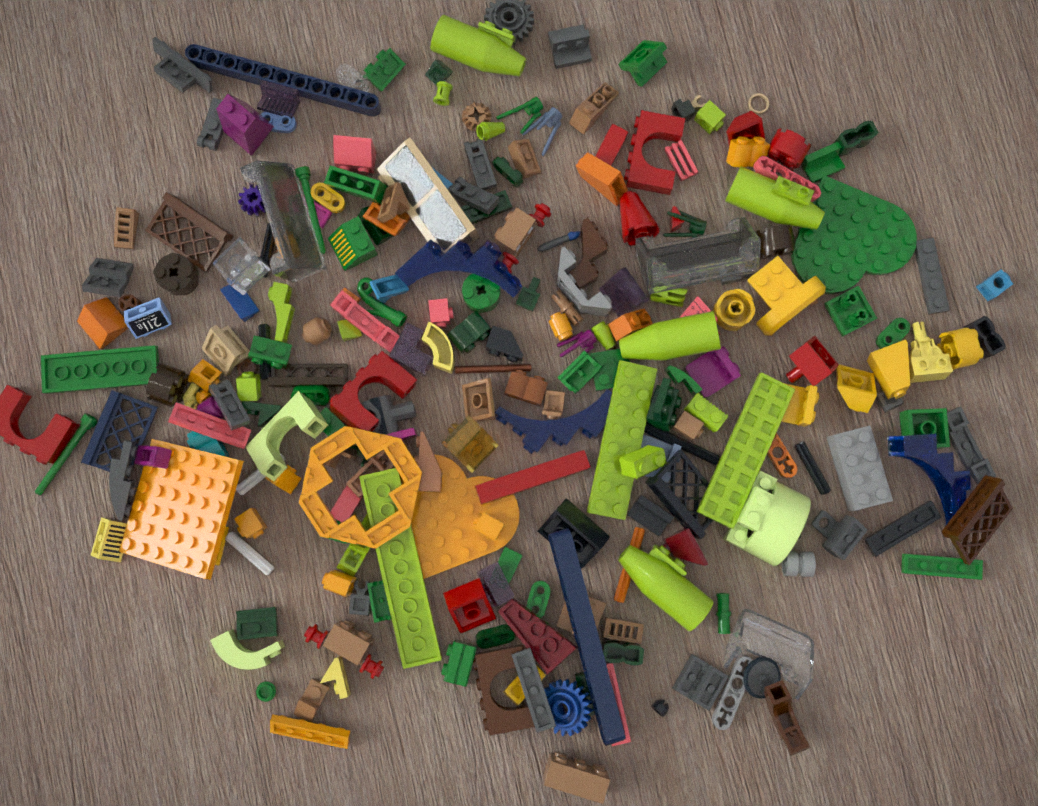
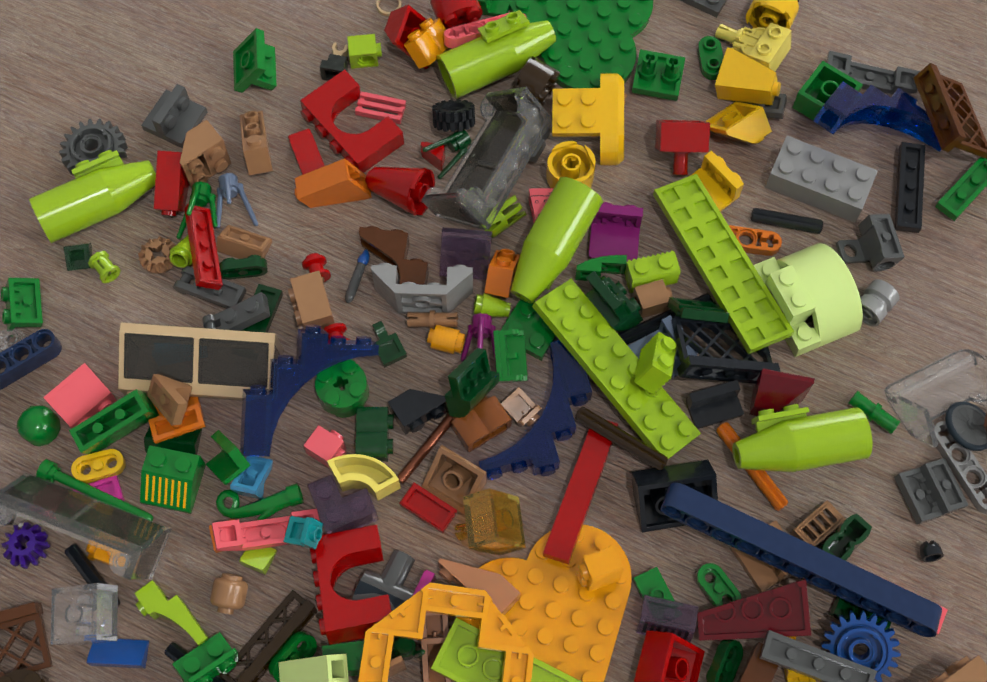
camera: 50 degrees left, 15 degrees down
none -> green hair [17,405,61,447]
none -> red slope [154,150,189,216]
none -> medium nougat slope [180,120,232,189]
none -> red tile [184,204,223,290]
none -> green panel [206,430,251,485]
none -> teal bracket [283,516,323,549]
none -> red tile [399,482,458,534]
none -> black tyre [432,99,475,132]
none -> dark green brick [445,348,499,418]
none -> dark brown axle [575,407,668,470]
none -> dark green plate [667,297,730,323]

